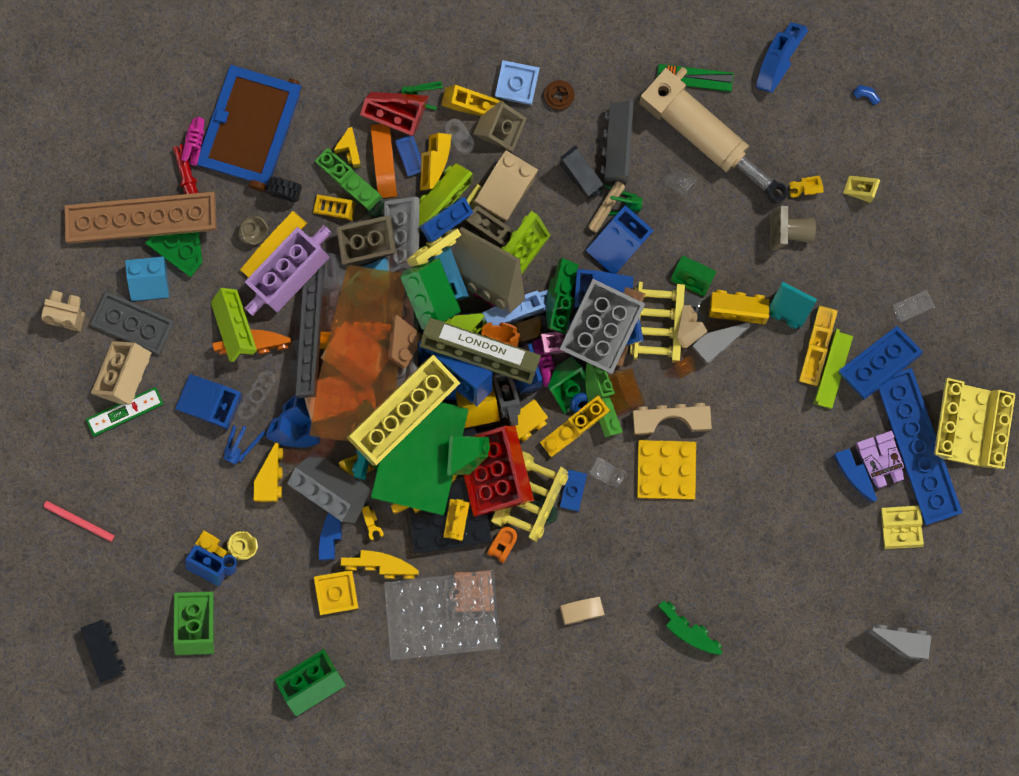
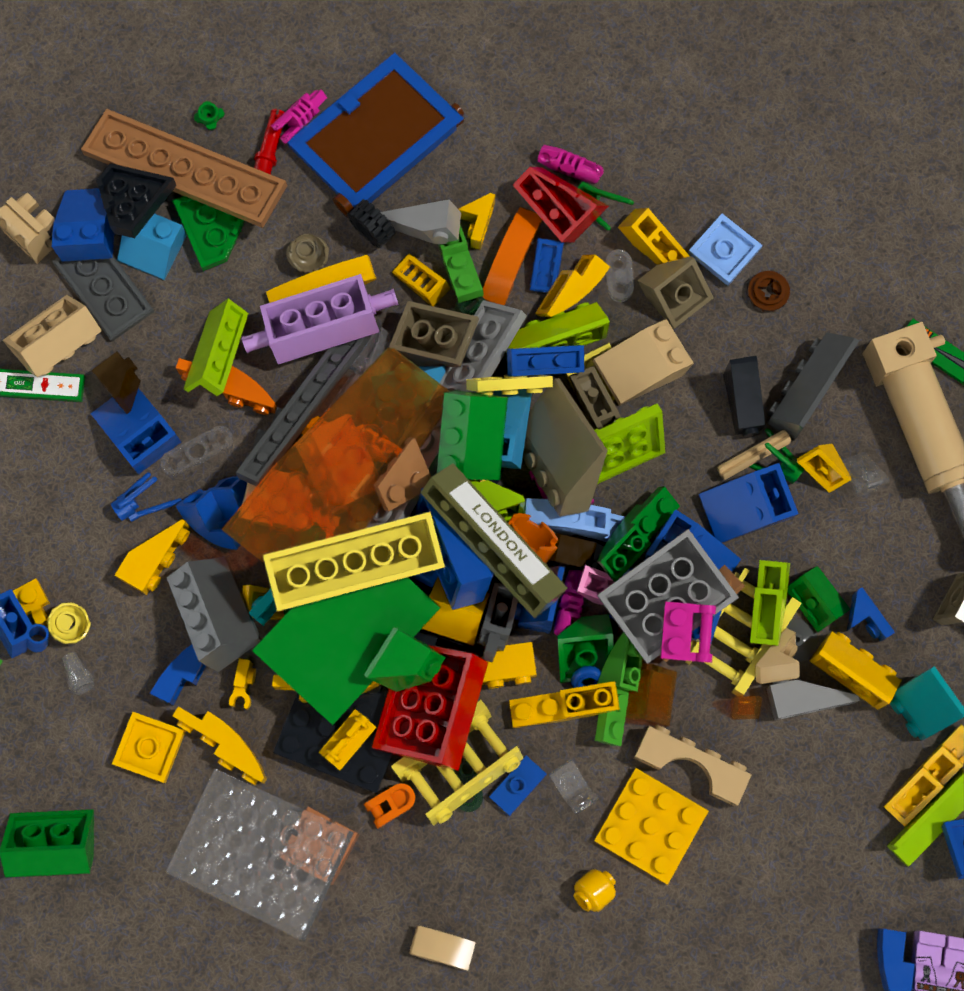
camera: 30 degrees right, 5 degrees down
none -> blue slope [52,188,114,261]
none -> clear cone [62,652,95,695]
none -> dark brown slope [92,351,141,414]
none -> black plate [96,163,177,238]
none -> green plate [194,101,225,130]
none -> light grey slope [380,200,461,244]
none -> dark pink hinge [537,145,604,185]
none -> yellow head [573,869,616,912]
none -> dark pink plate [661,602,716,663]
none -> lime slope [750,560,790,646]
none -> yellow slope [797,444,851,493]
none -> blue slope [847,587,895,642]

